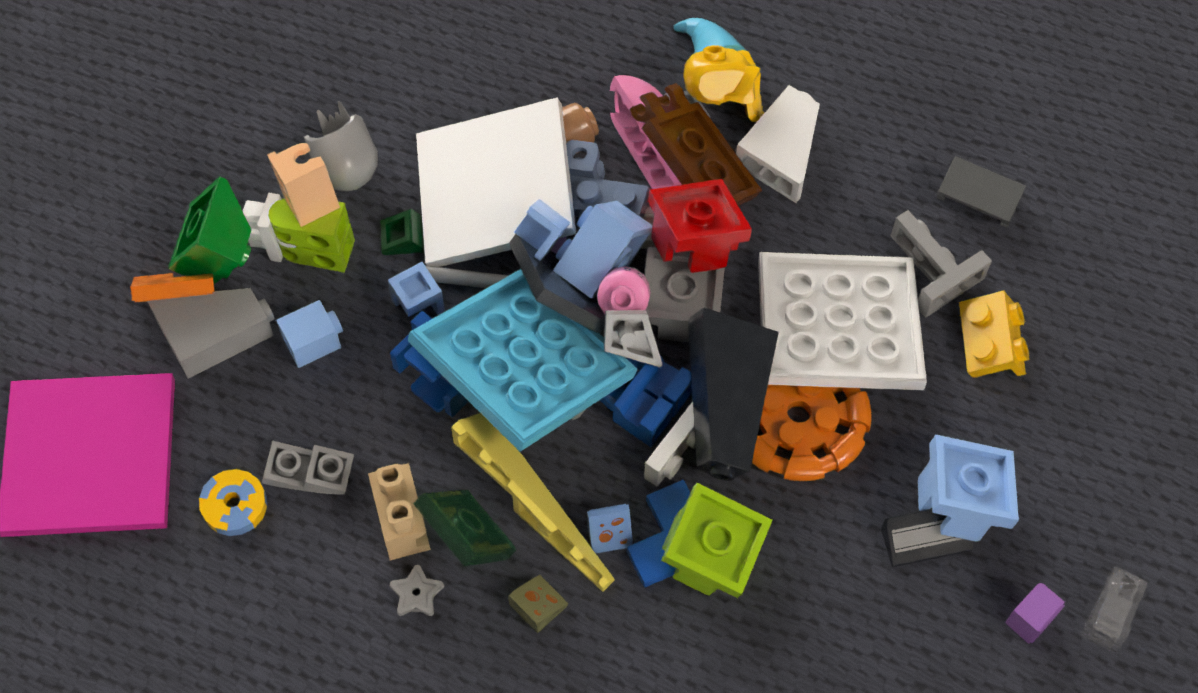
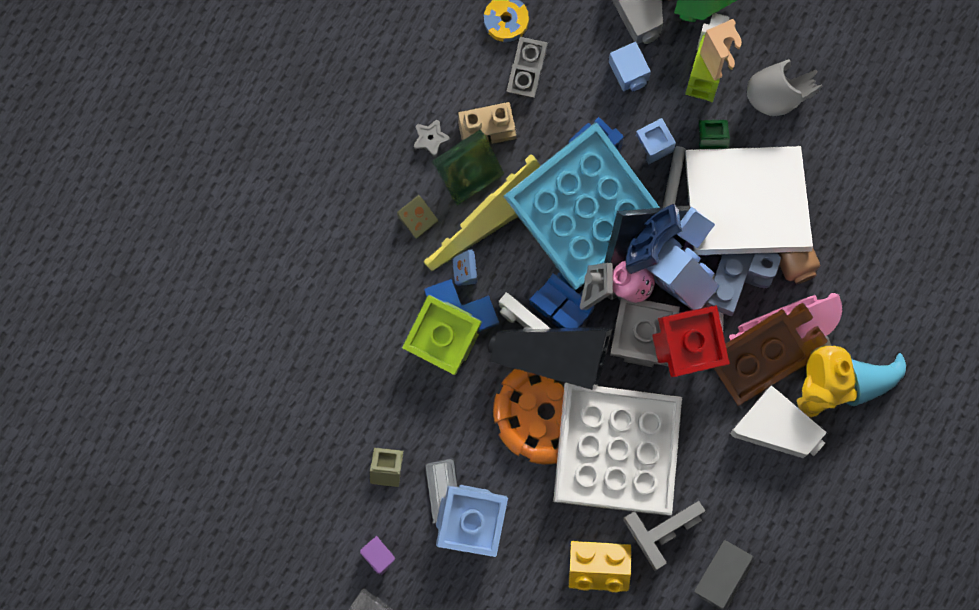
camera: 100 degrees right, 15 degrees up
none -> olive slope [370,448,404,487]
none -> dark blue tile [626,204,682,274]

